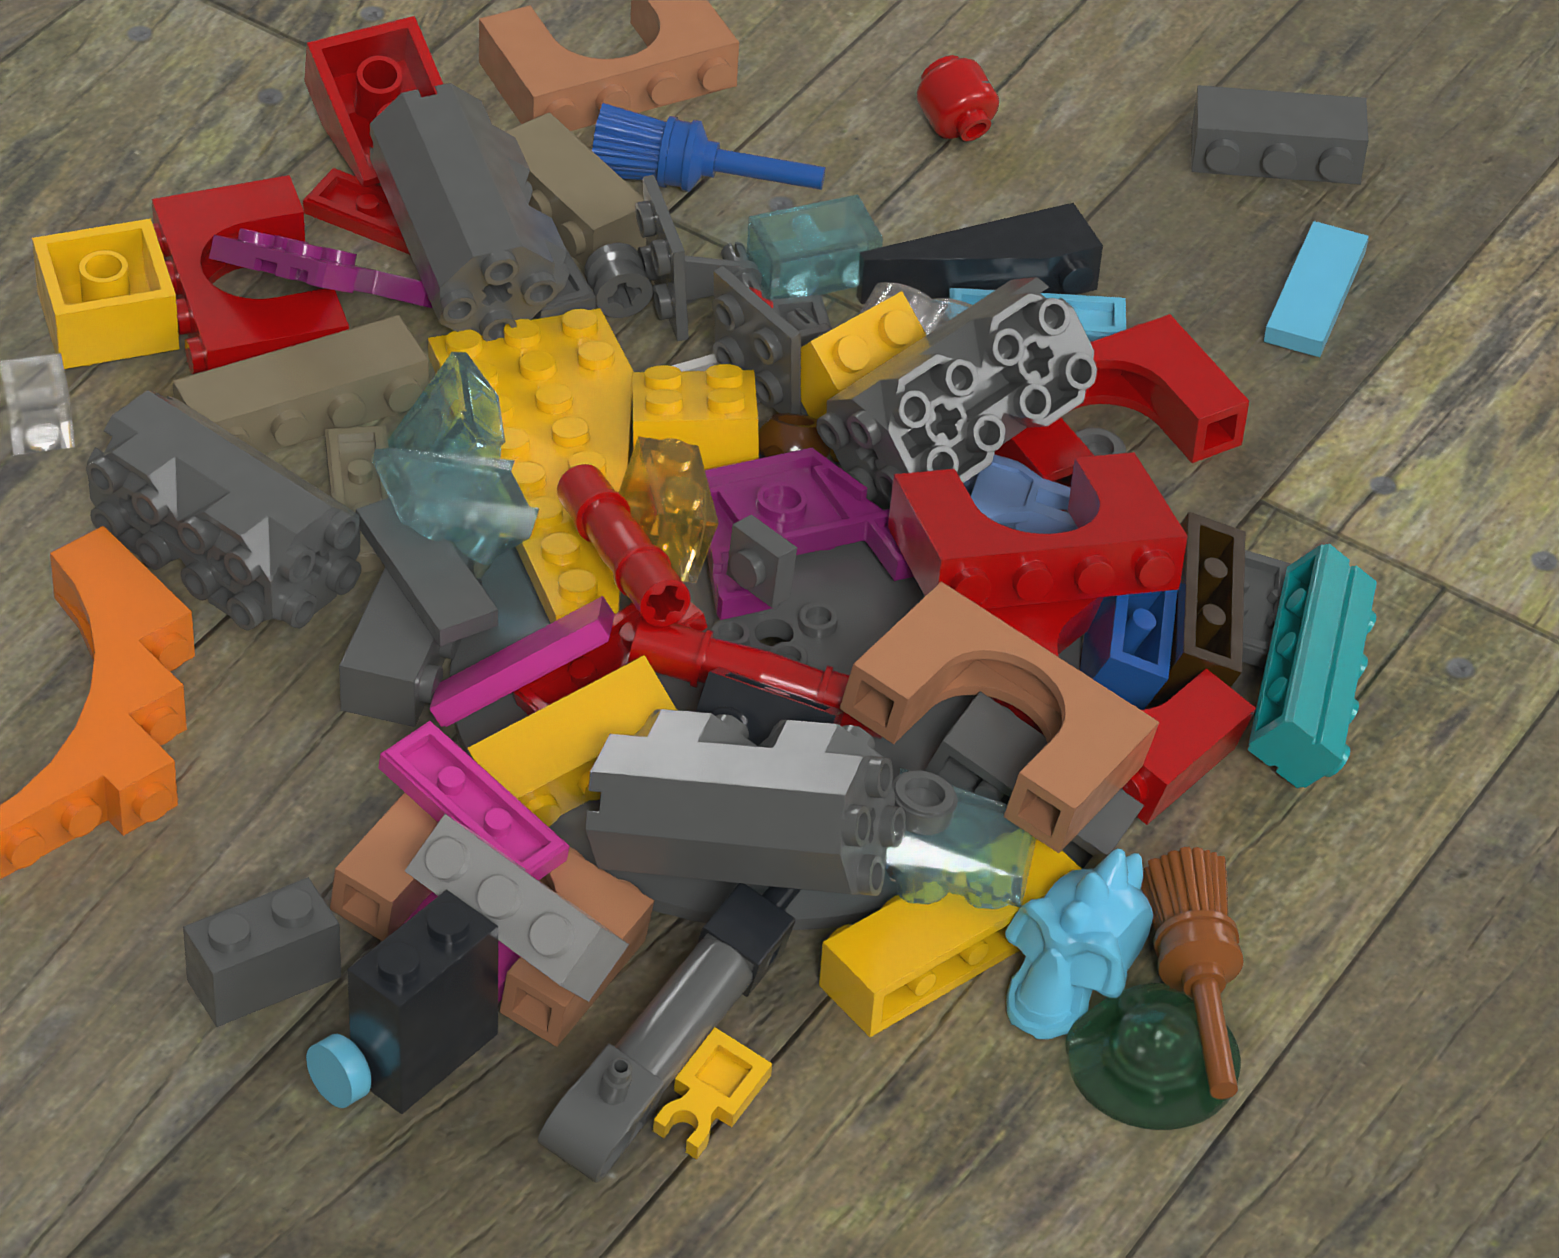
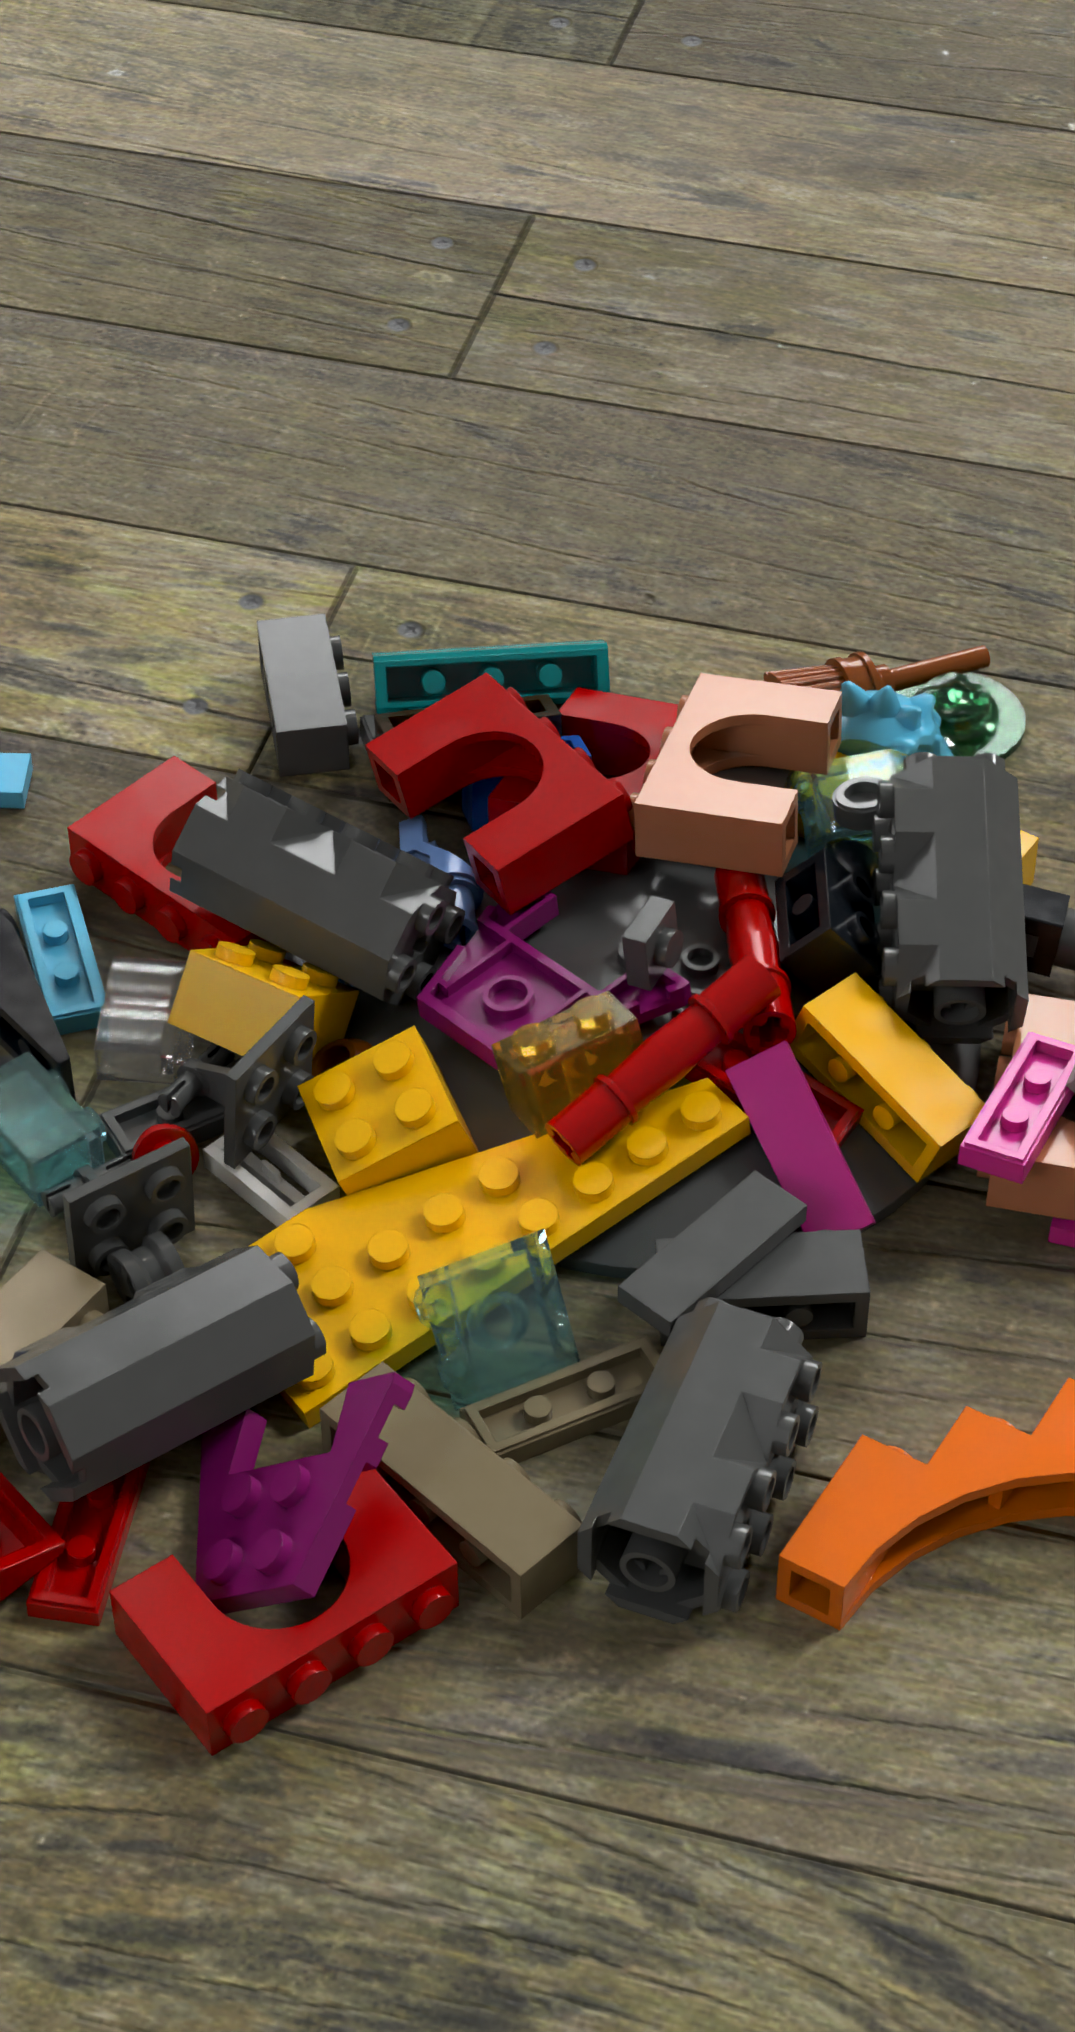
camera: 105 degrees left, 0 degrees up
clear brick [0,353,75,455] -> none
yellow brick [32,218,180,370] -> none
clear light blue slope [371,448,539,565] -> none
none -> brick [257,613,359,777]

